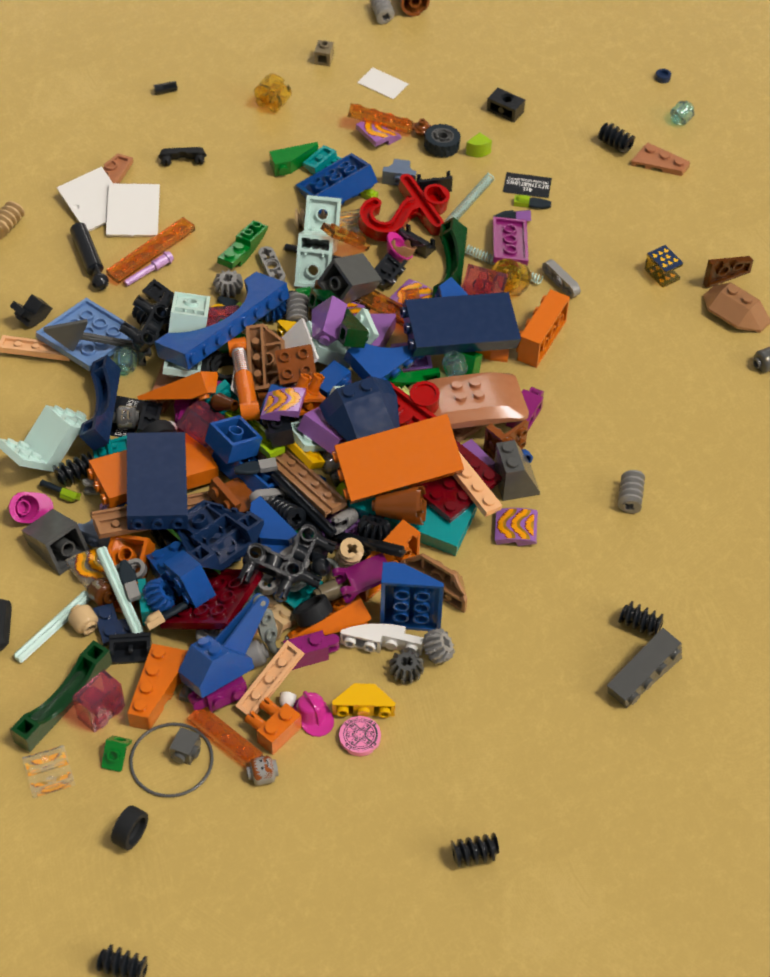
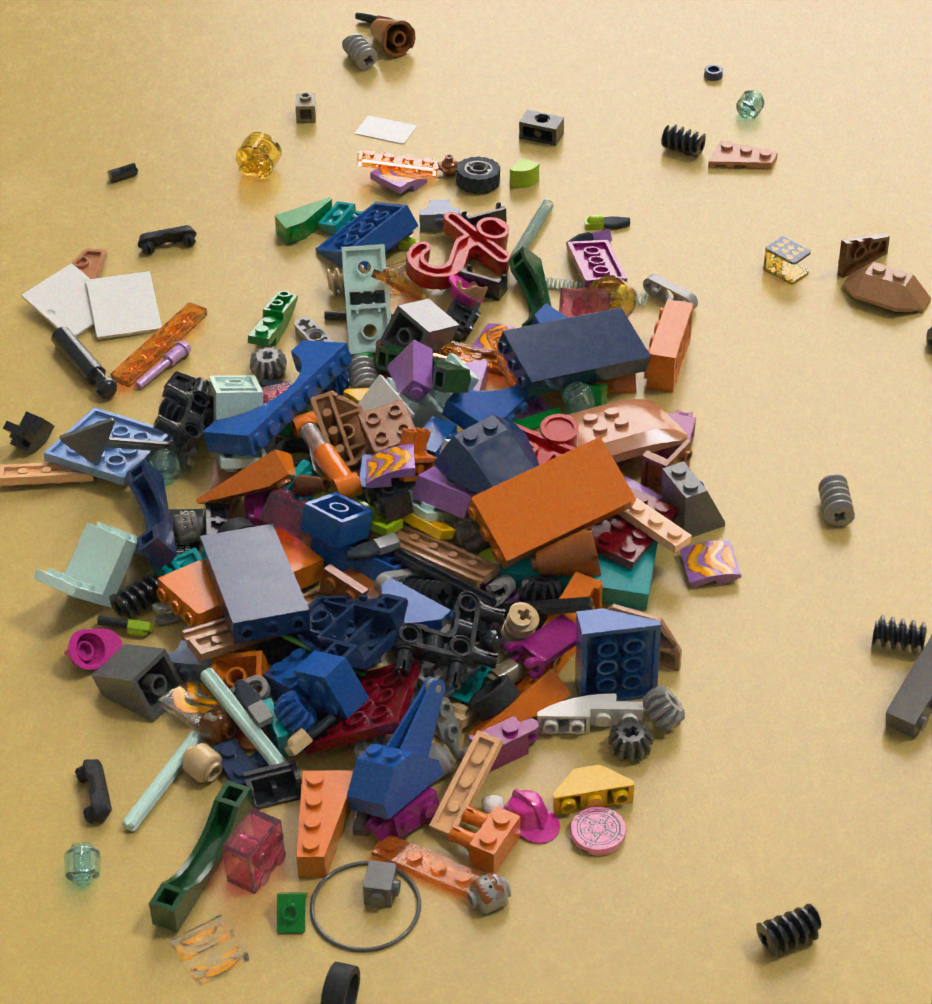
camera: 10 degrees left, 10 degrees down
black sticker [503,172,552,198] -> none

